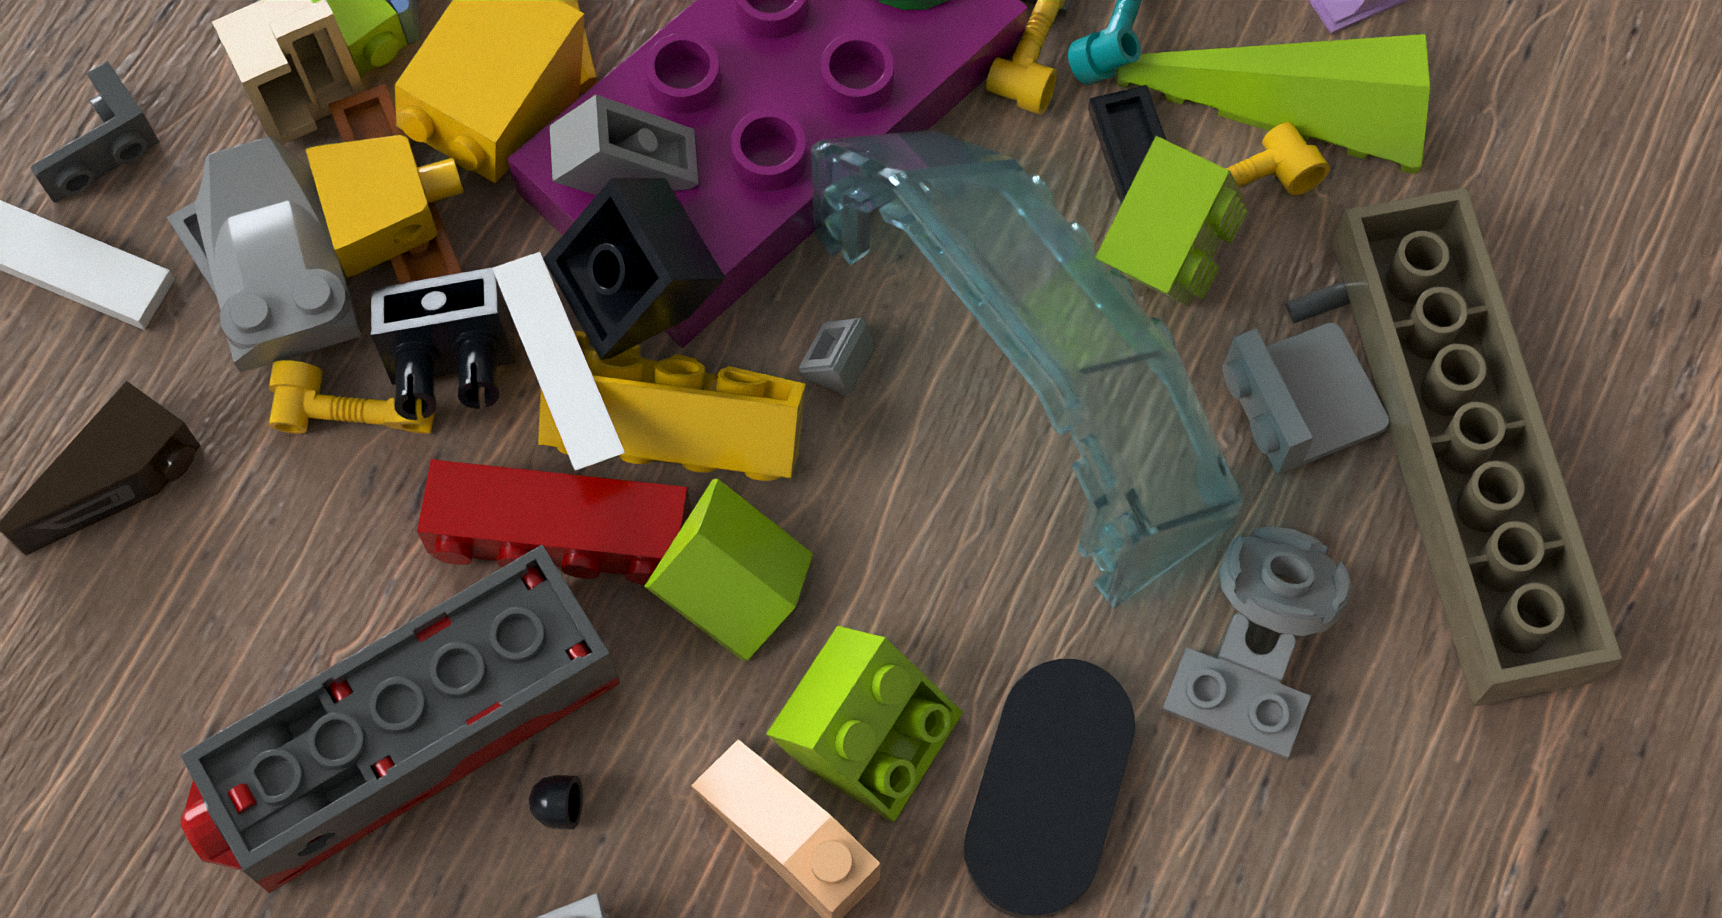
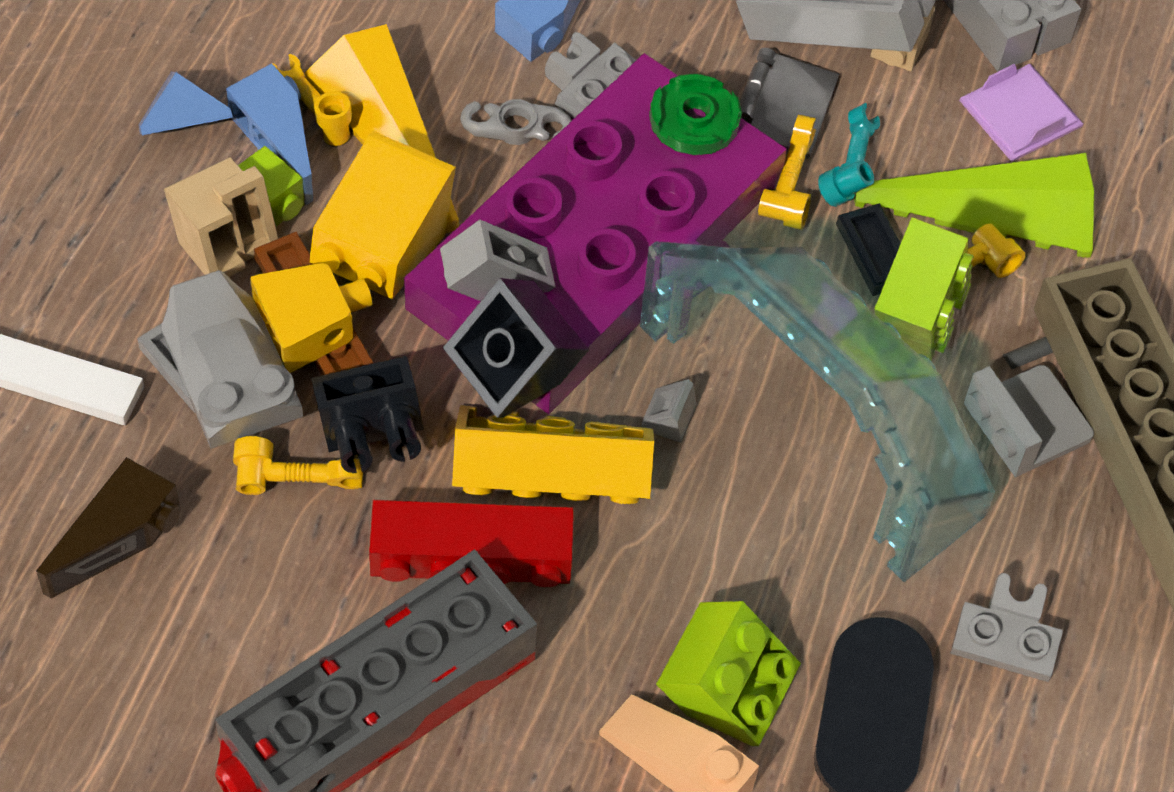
camera: 10 degrees left, 10 degrees down
dark grey bracket [31,61,159,202] -> none
white sticker [492,252,625,471] -> none
black hinge [529,775,583,830] -> none
lime slope [644,479,813,661] -> none
light grey tile [1219,526,1352,636] -> none

